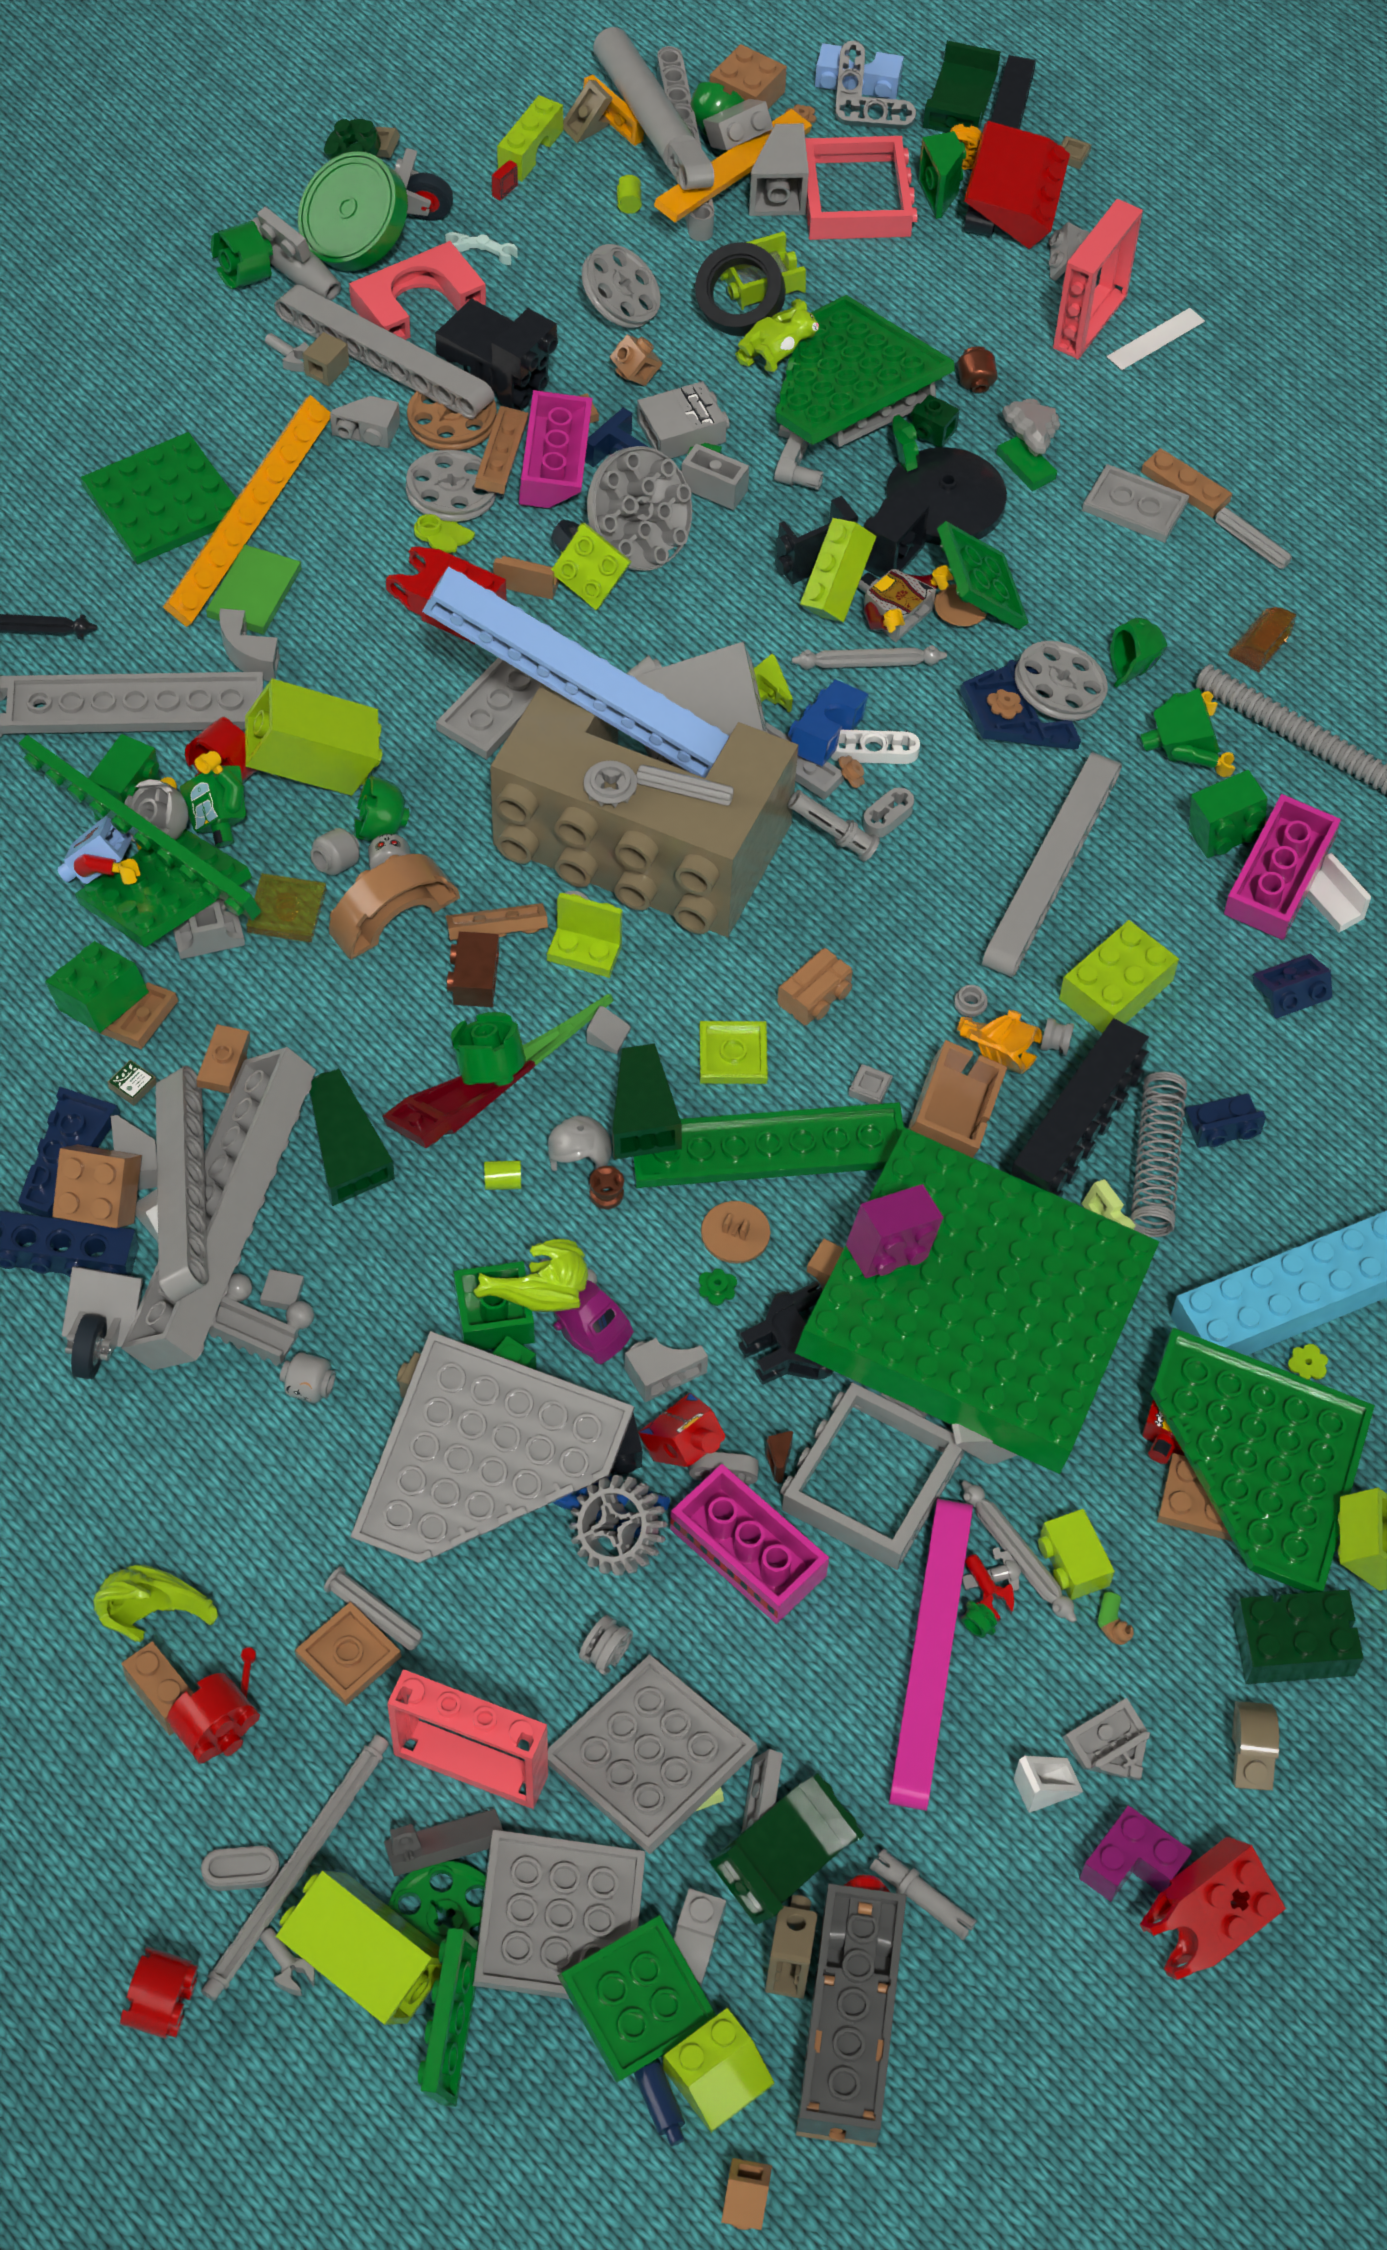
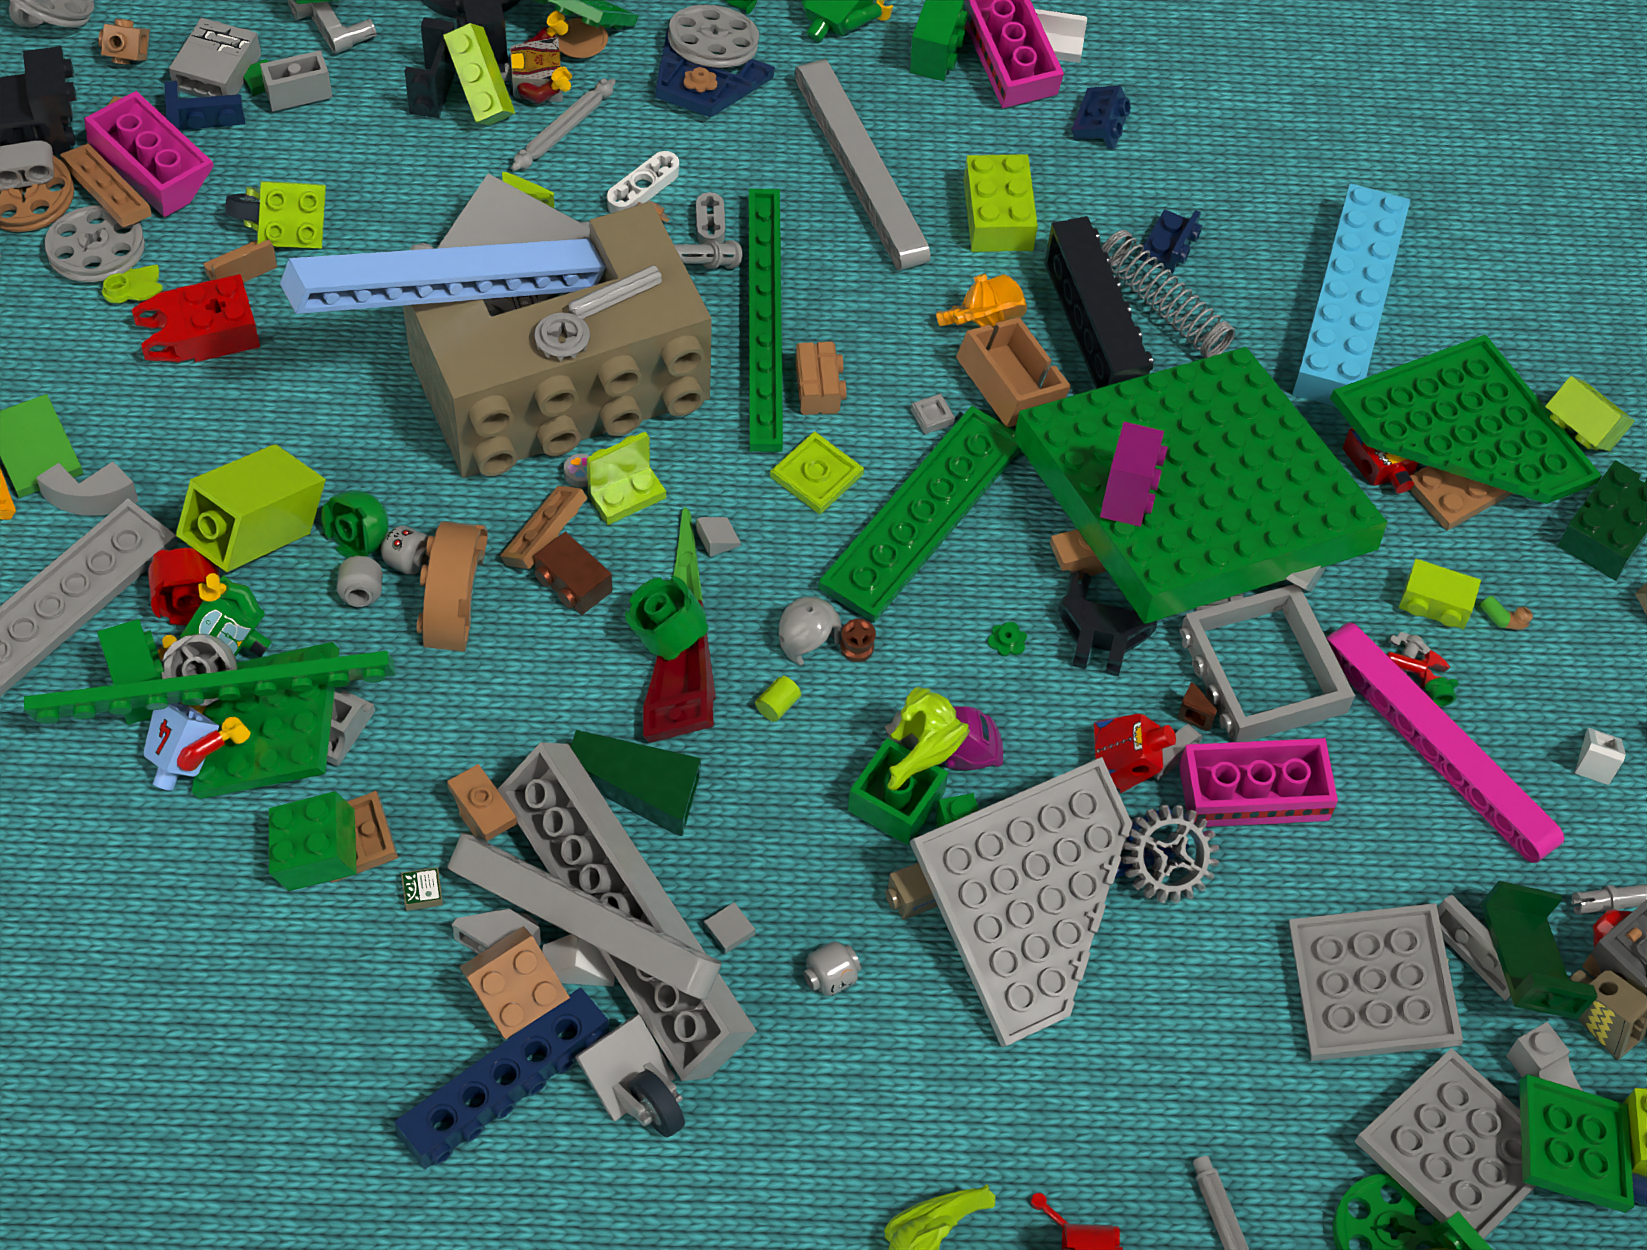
camera: 50 degrees left, 0 degrees up
dark blue wing [18,1087,120,1218] -> none
light grey gear [208,1274,314,1366] -> none
clear yellow plate [246,873,326,942] -> none
medium nougat plate [295,1602,401,1706] -> none
light grey axle [324,1566,423,1650] -> none
dark grey hinge [384,1809,503,1876] -> none
coral window [387,1669,548,1810] -> none
light grey plate [436,657,542,760] -> none
light grey wheel [579,1615,633,1675] -> none
light grey bracket [587,446,692,571] -> none
dark green slope [612,1043,682,1160] -> none
light grey arch [624,1338,708,1402] -> none
medium nougat piece [701,1201,770,1263] -> none
blue arch [788,679,869,767] -> none
light grey plate [954,985,988,1017] -> none
light grey wheel [961,1480,1077,1623] -> none
light grey wheel [1041,1018,1074,1056] -> none
light grey slope [1062,1698,1150,1780] -> none
yellowish green plate [1081,1179,1136,1230] -> none
lime plant [1288,1344,1328,1380] -> none
none -> green plate [748,189,783,452]

